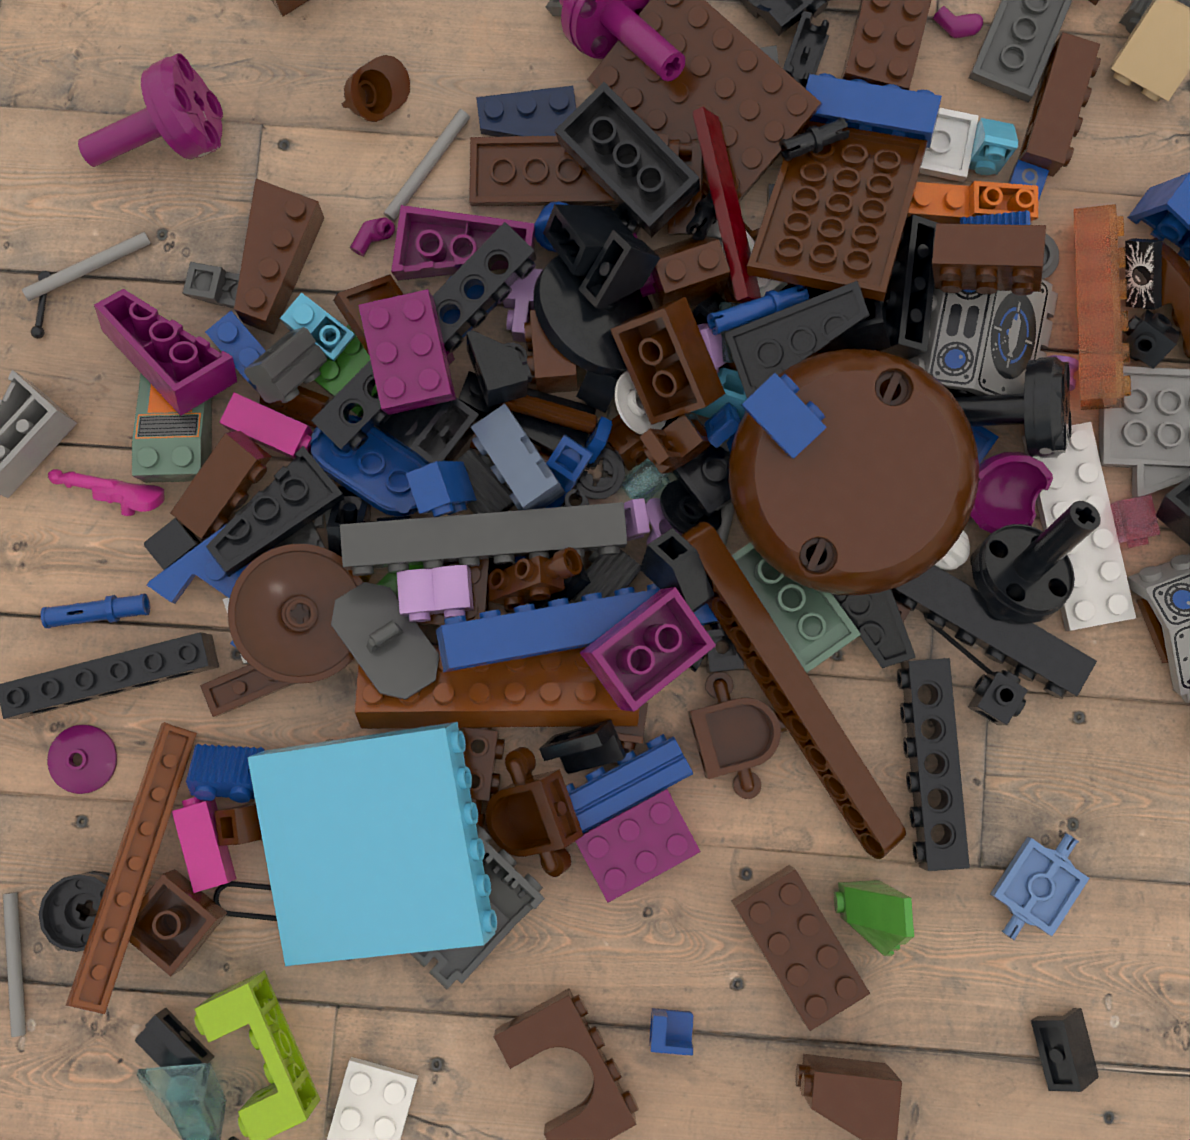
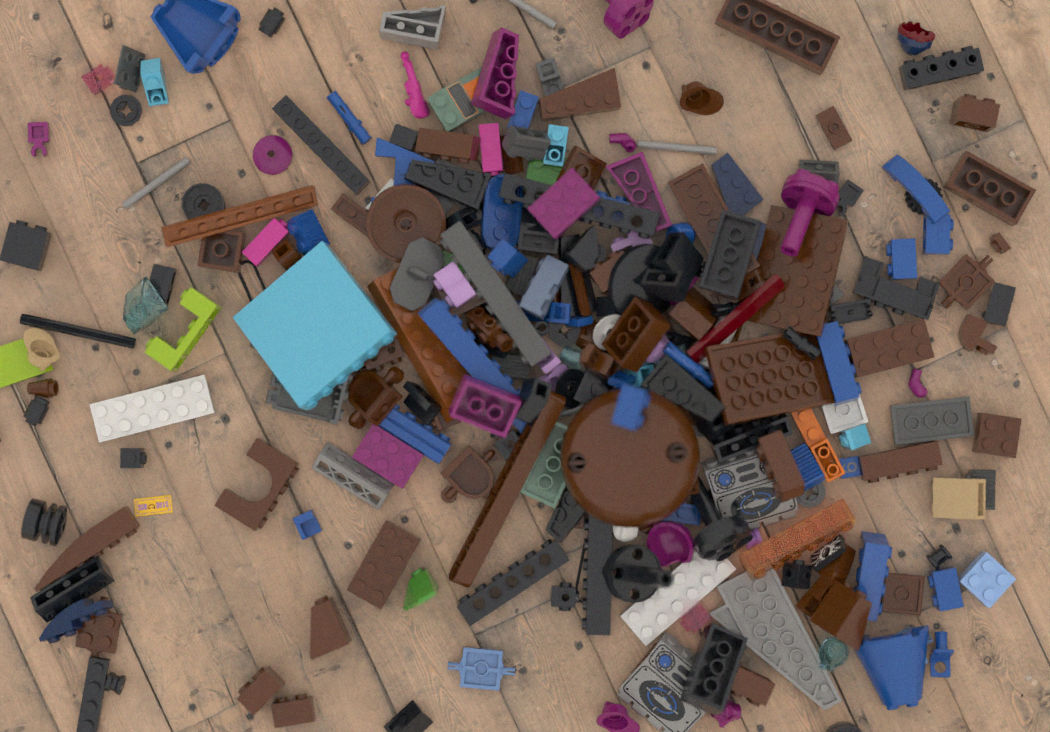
camera: 65 degrees right, 5 degrees up
none -> light grey fence [312,442,395,510]

